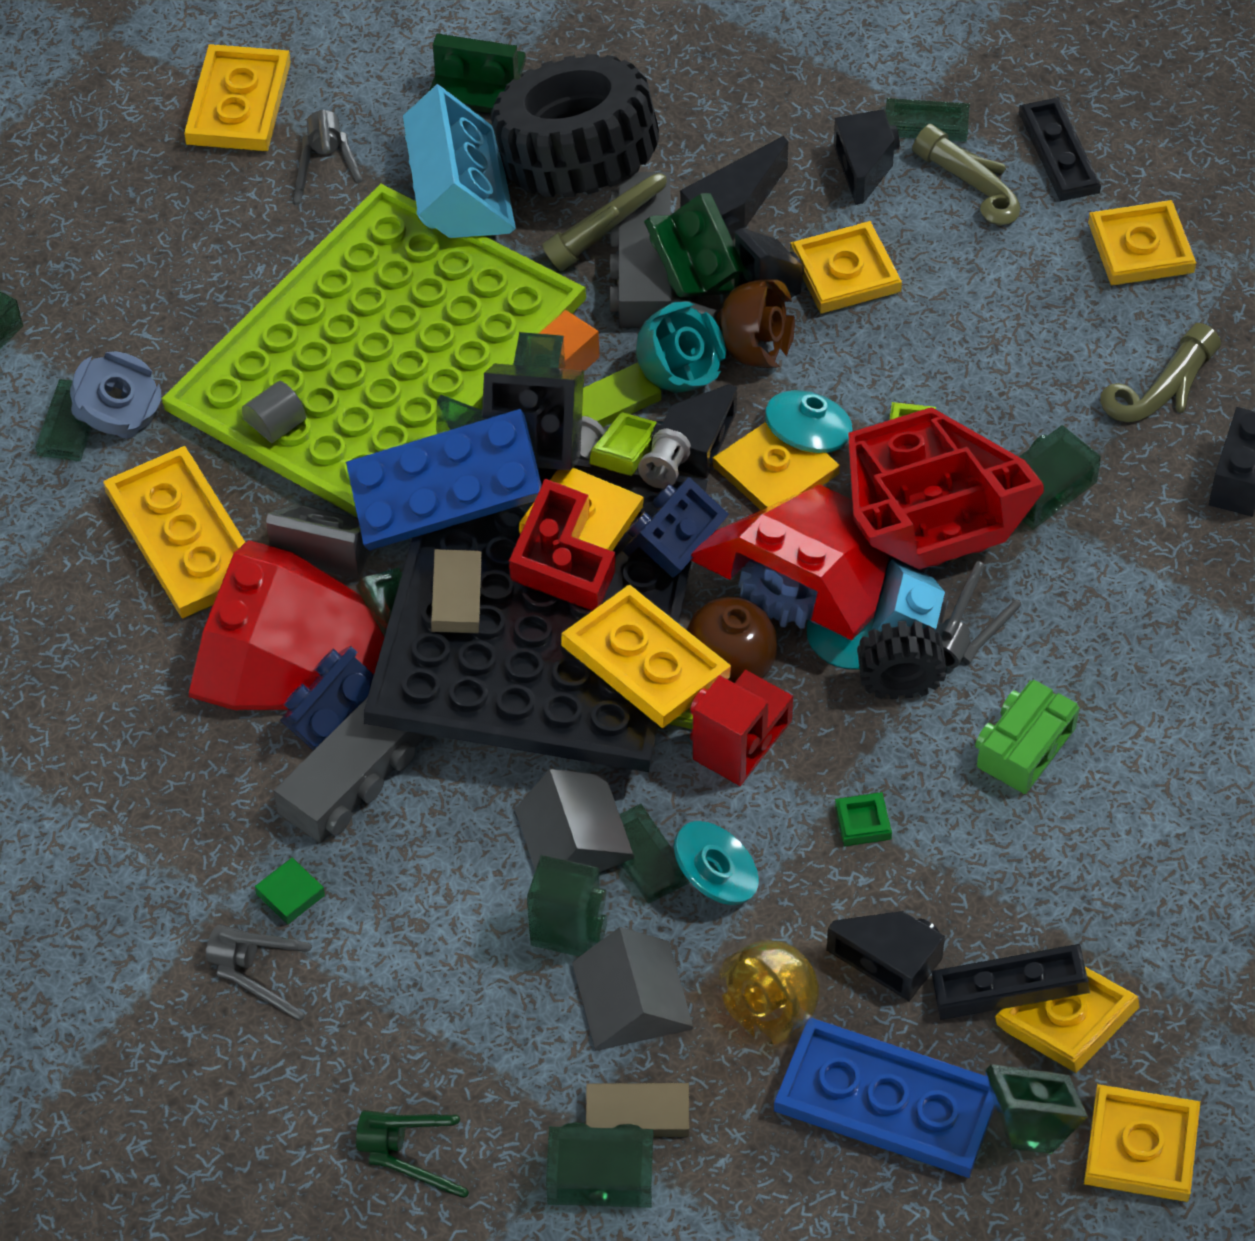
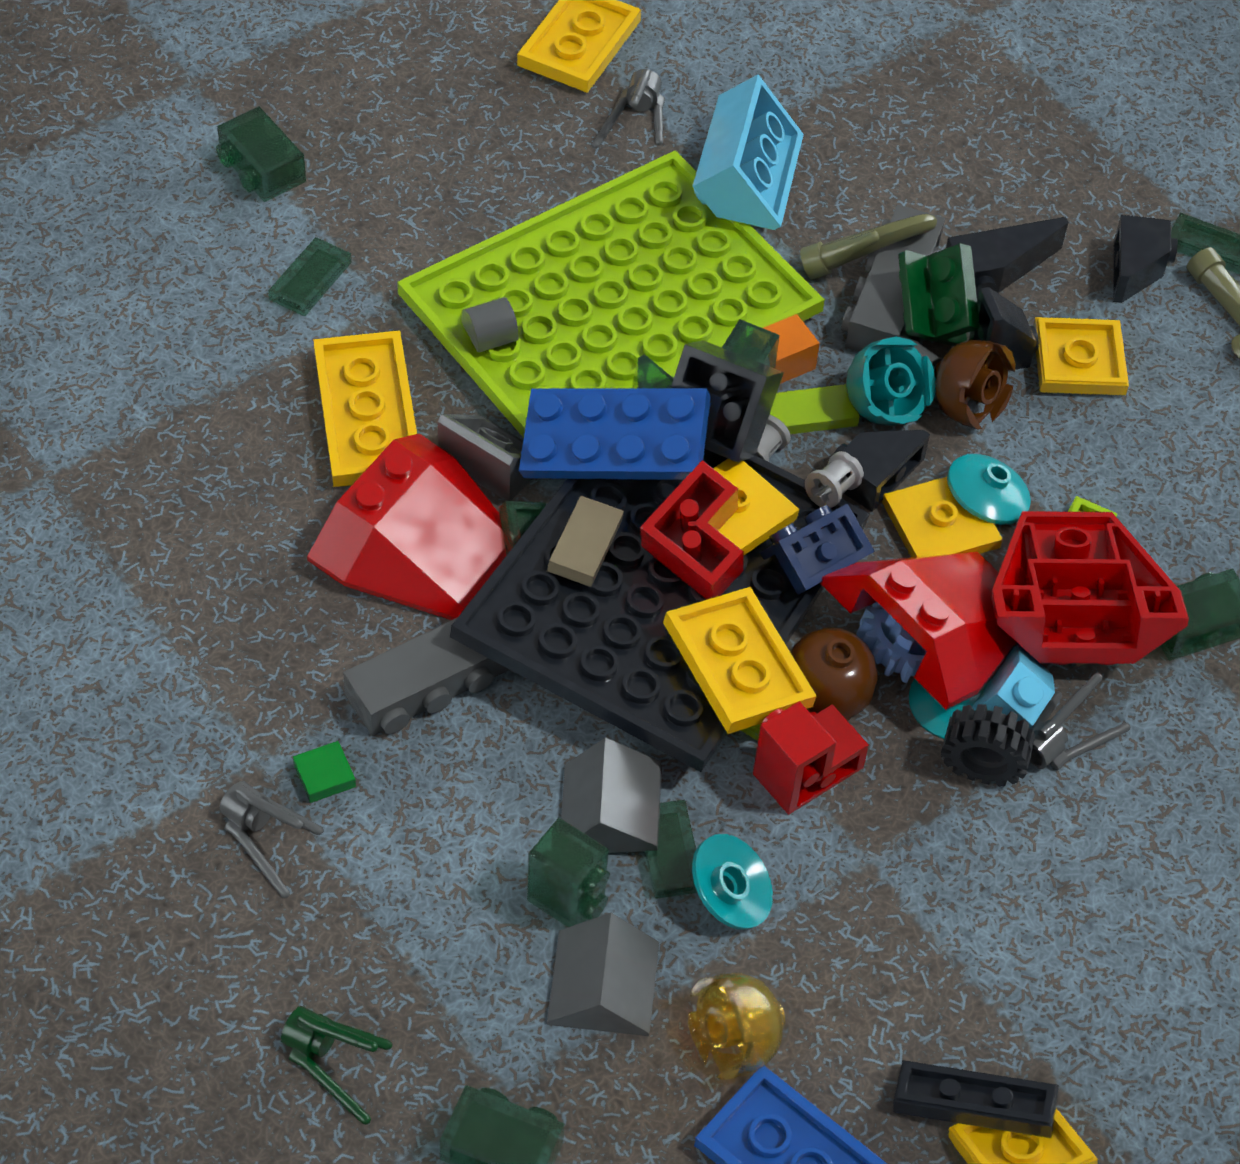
camera: 15 degrees right, 0 degrees up
sand blue plate [70,351,161,439] -> none
dark blue bracket [280,646,374,751] -> none
dark green bracket [429,33,526,113] -> none
black tyre [491,54,659,198] -> none
dark tan tile [586,1083,689,1137] -> none
lime tile [589,412,657,476] -> none
black slope [826,911,945,1002] -> none
green tile [834,792,892,846] -> none
bright green brick [975,679,1080,794] -> none

